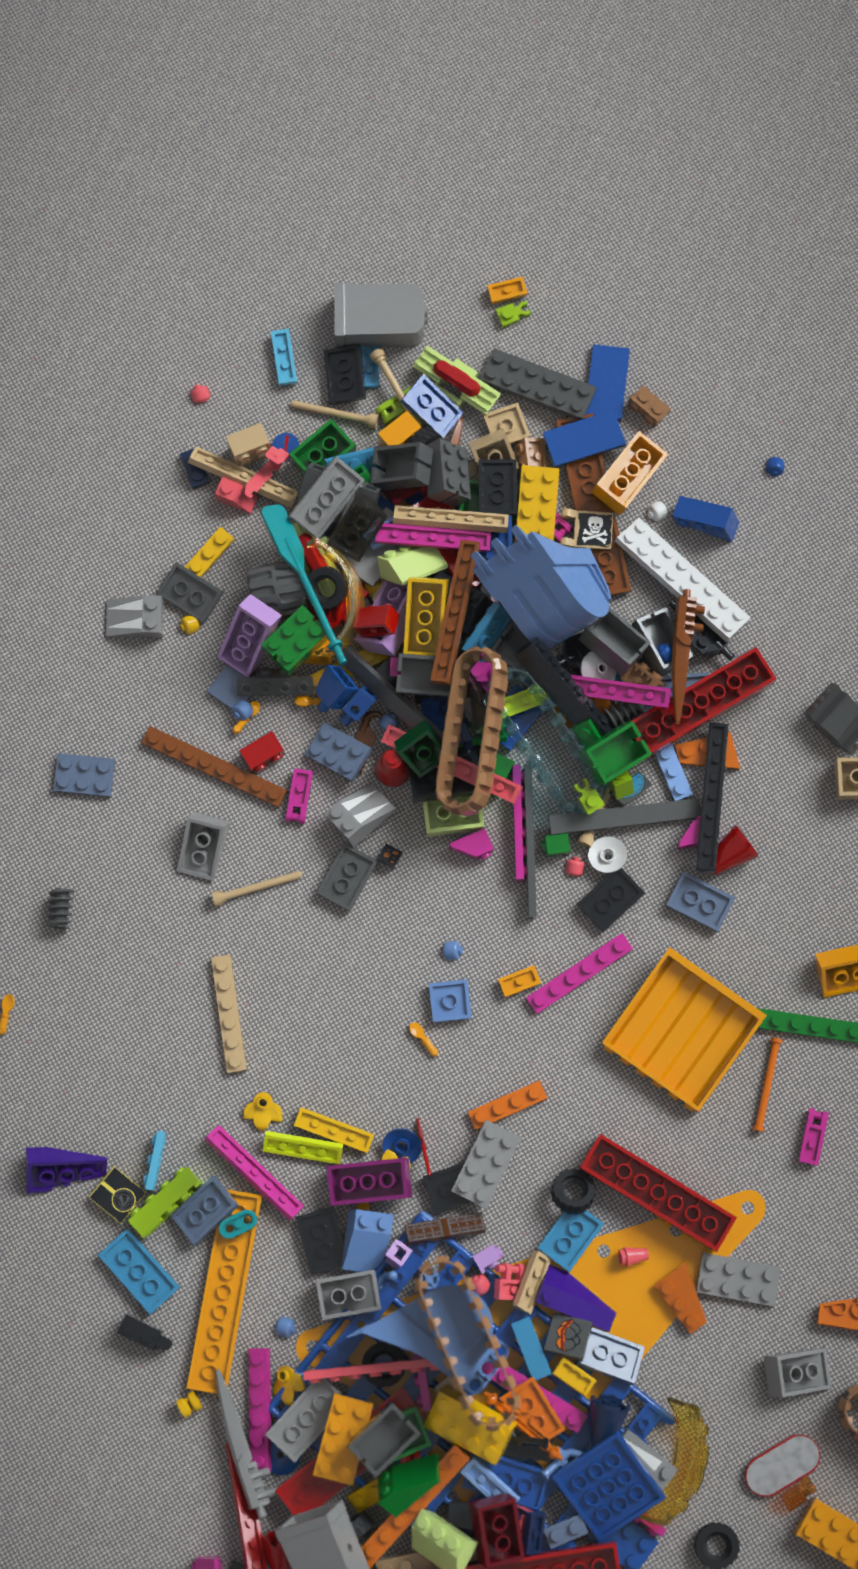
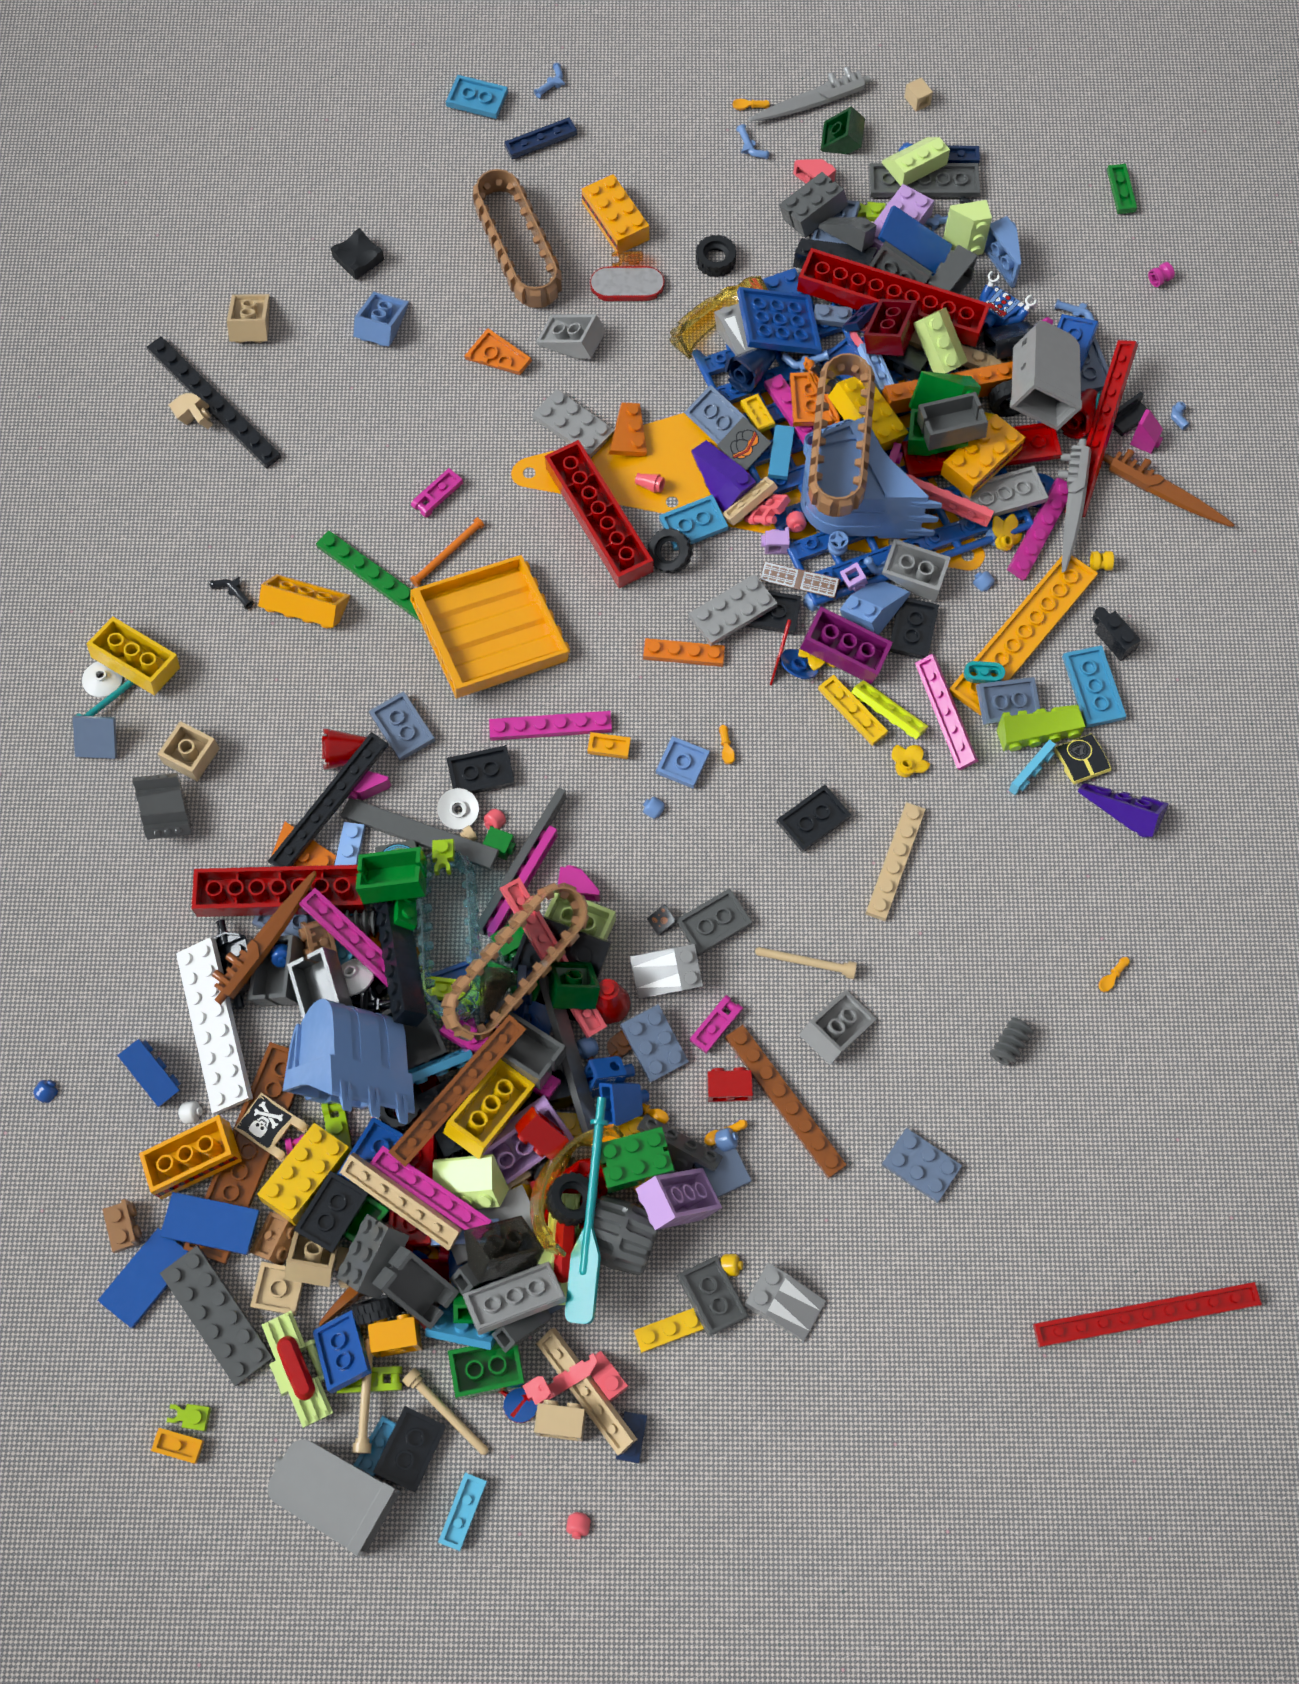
camera: 150 degrees left, 10 degrees down
none -> black plate [776,785,851,853]
none -> dark orange piece [1103,449,1235,527]

